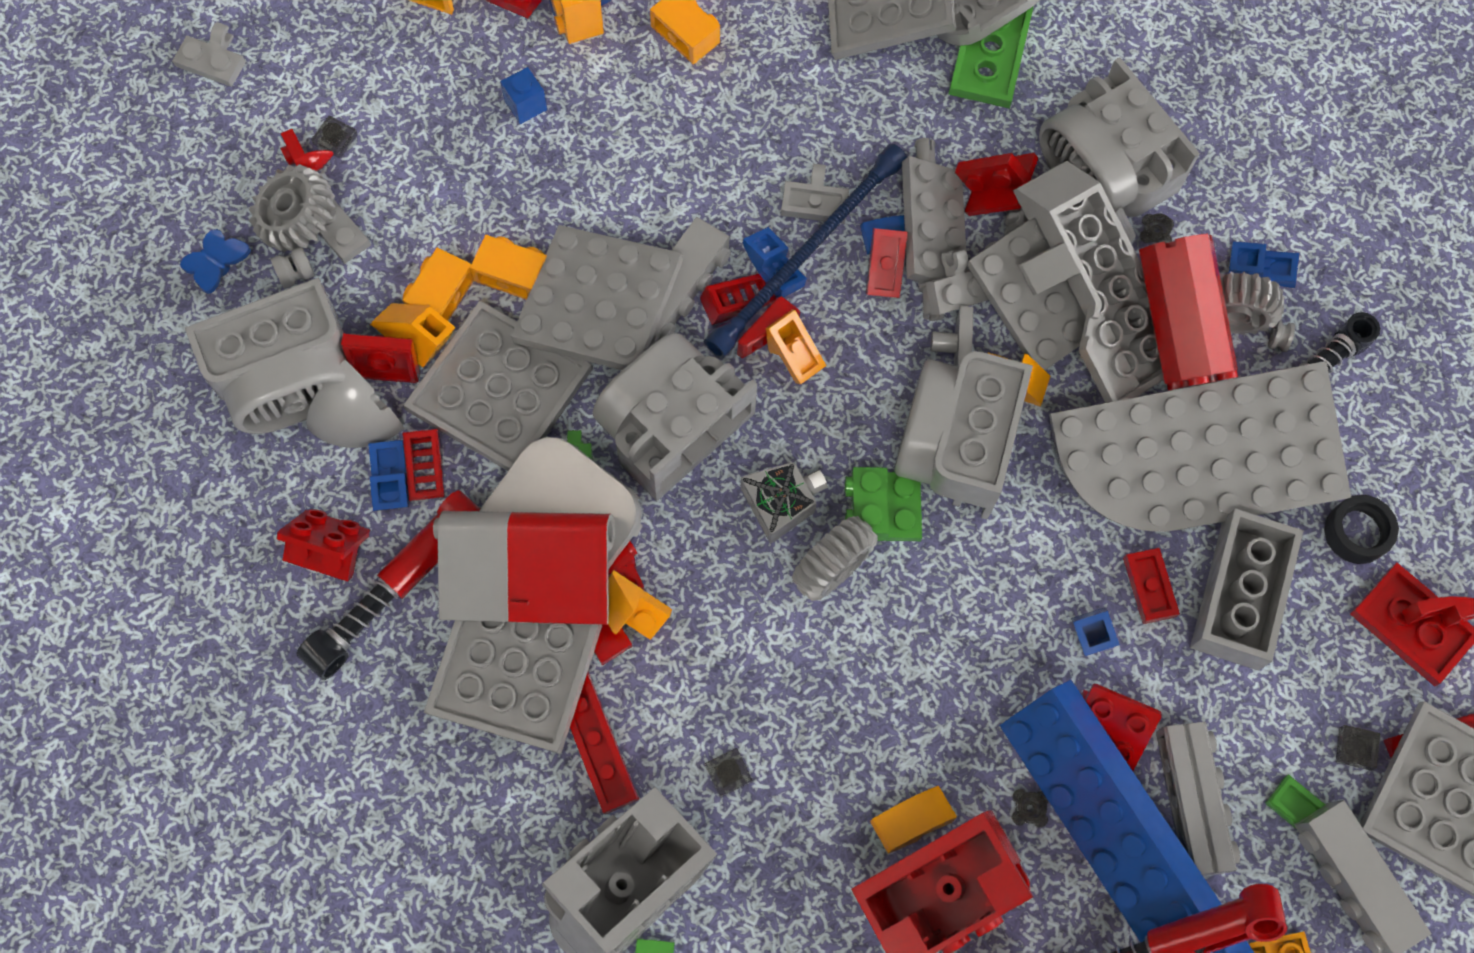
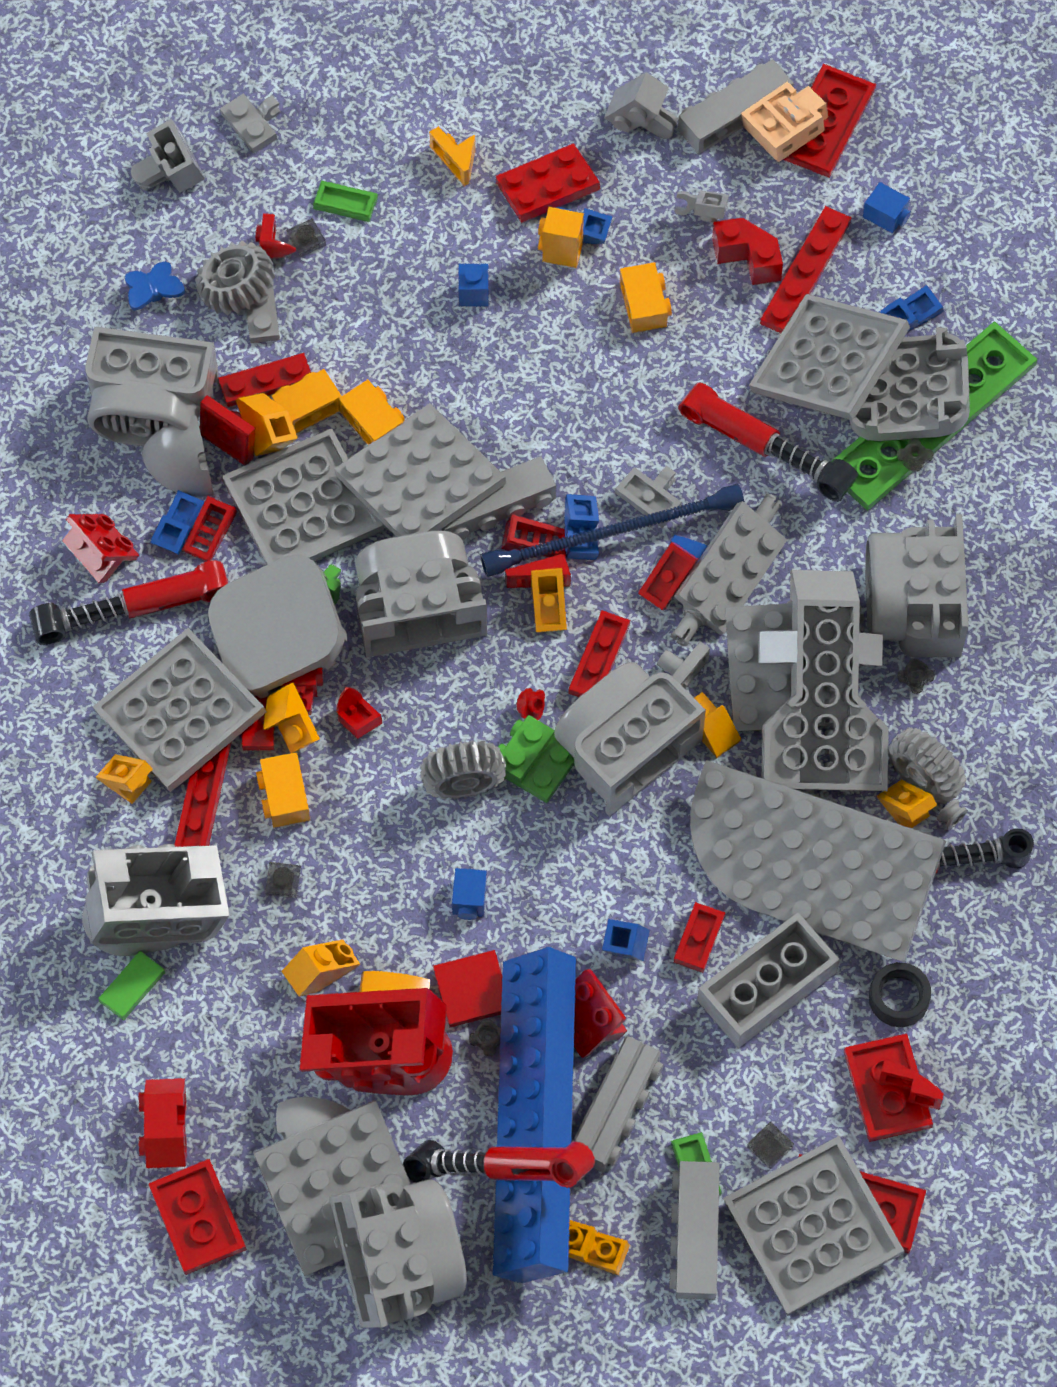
camera: 35 degrees right, 5 degrees down
light grey wheel [270,247,315,289] -> none
door [433,511,615,625] -> none
torso [740,463,828,544] -> none
light grey plate [926,250,989,315] -> none
red bracket [955,153,1038,216] -> none
red brick [1139,233,1238,391] -> none
blue slope [1229,241,1300,288] -> none
none -> light orange slope [96,754,153,804]
none -> light grey brick [131,119,205,193]
none -> red plate [218,353,311,407]
none -> light orange brick [256,752,310,828]
none -> light orange slope [281,939,360,996]
none -> bright green tile [313,180,378,222]
none -> red plate [337,687,383,739]
none -> red tile [433,950,502,1028]
none -> blue brick [452,868,487,920]
none -> red plate [516,688,545,720]
none -> red plate [568,610,631,697]
none -> piece [678,382,859,502]
none -> light orange slope [877,779,937,829]
none -> clear smoke plate [897,438,934,472]

